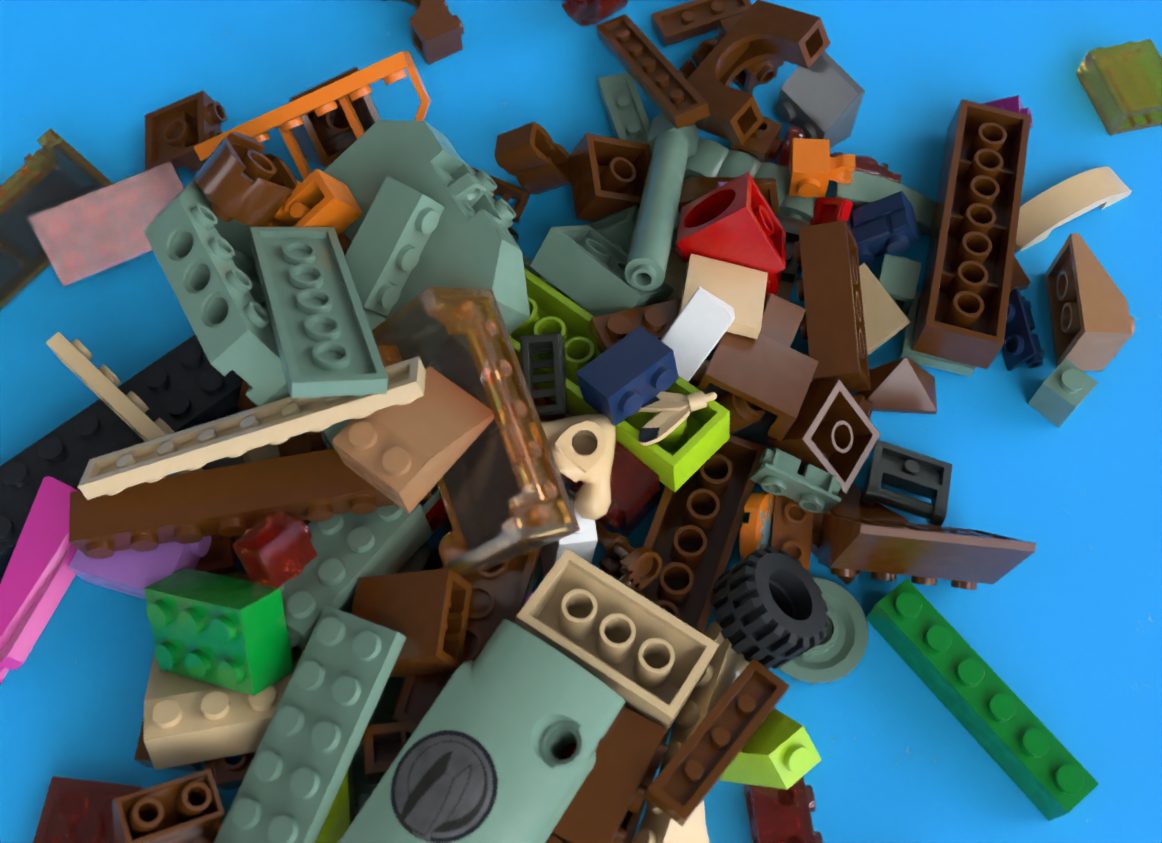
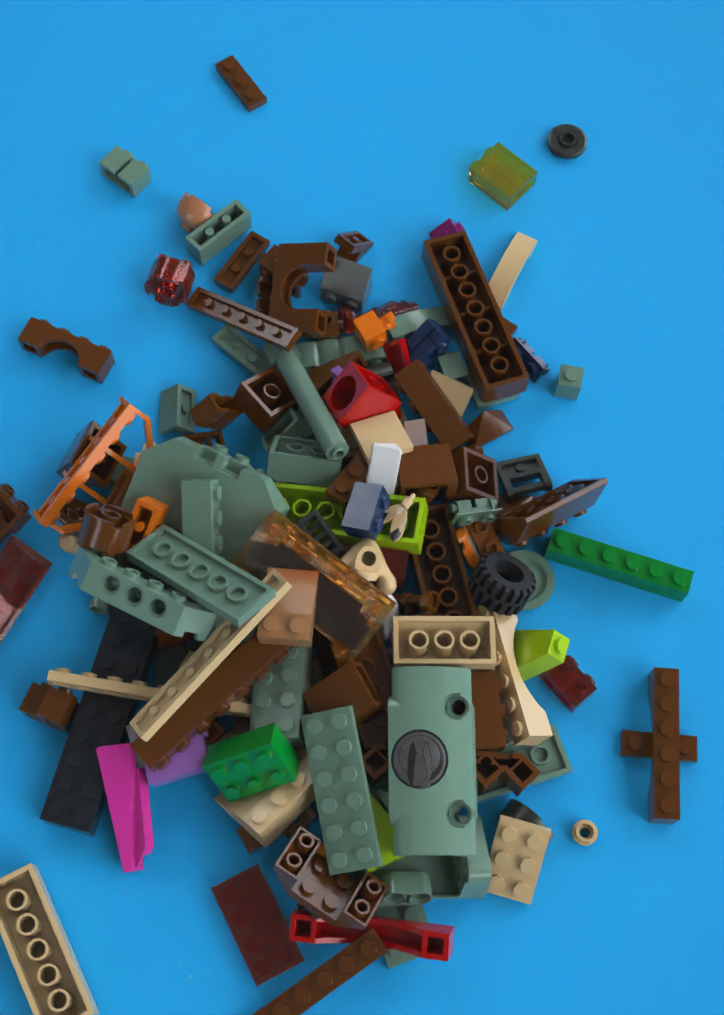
camera: 35 degrees left, 5 degrees up
clear red brick [232,513,318,589] -> none
reddish brown plate [644,658,790,827] -> none
medium nougat slope [1045,233,1135,372] -> none
none -> reddish brown brick [19,682,79,734]
none -> sand green panel [159,384,196,435]
none -> reddish brown slope [334,231,374,263]

